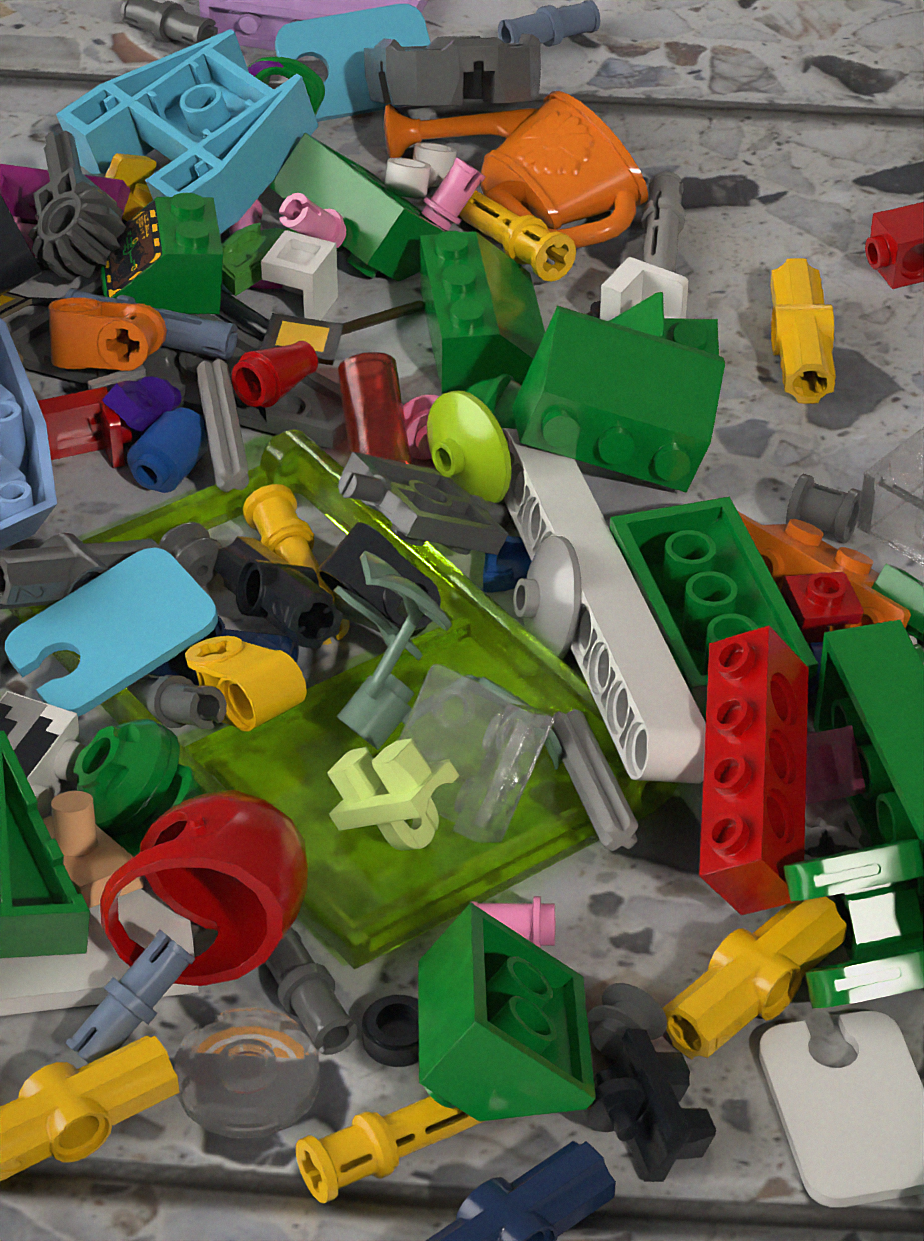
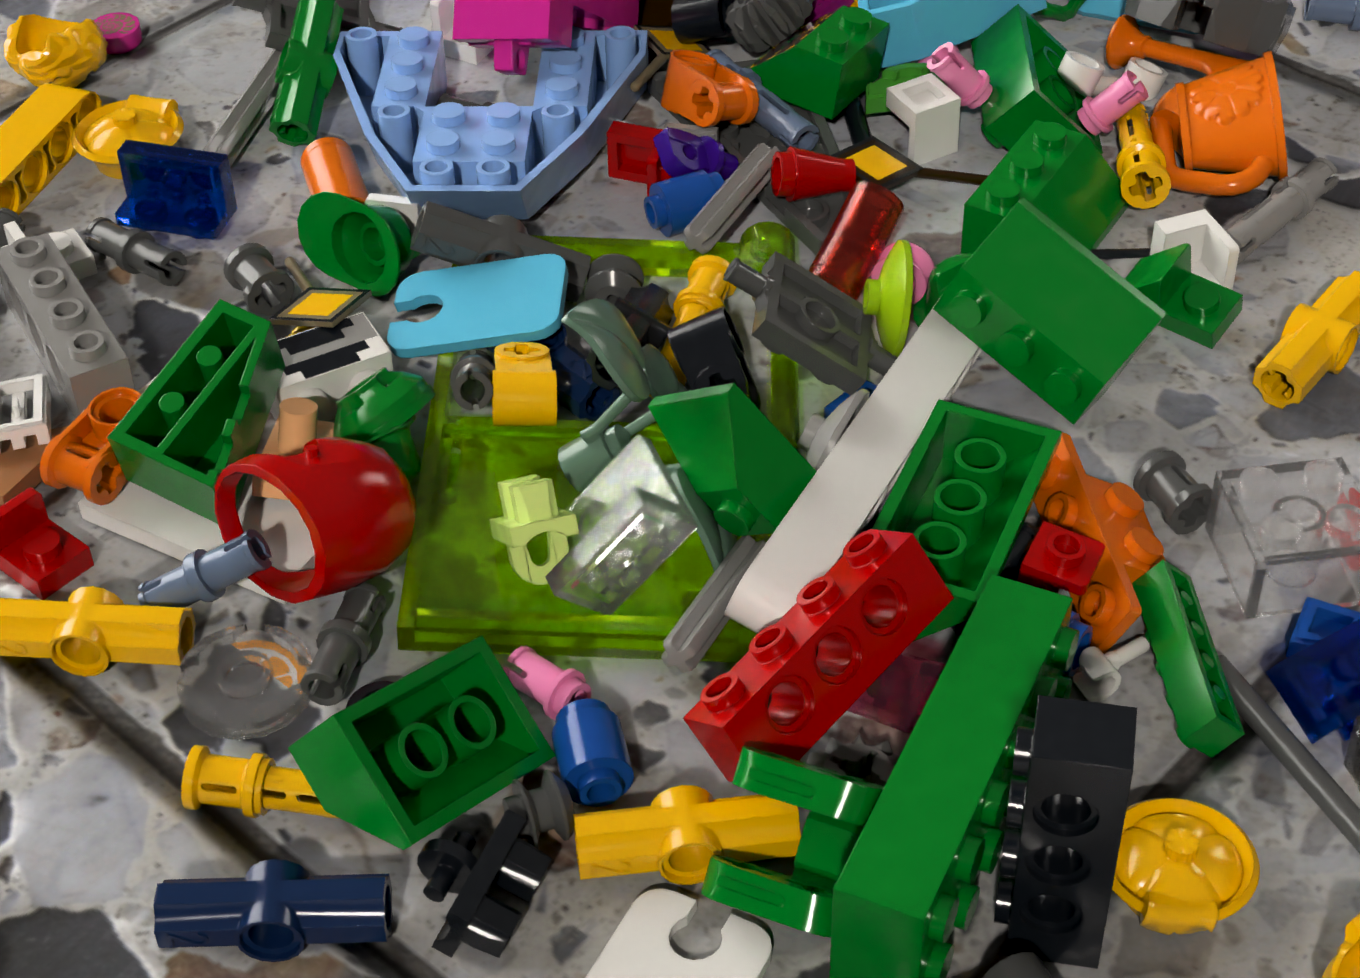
camera: 40 degrees right, 0 degrees up
none -> blue brick [551,698,634,807]
none -> green slope [648,383,817,536]

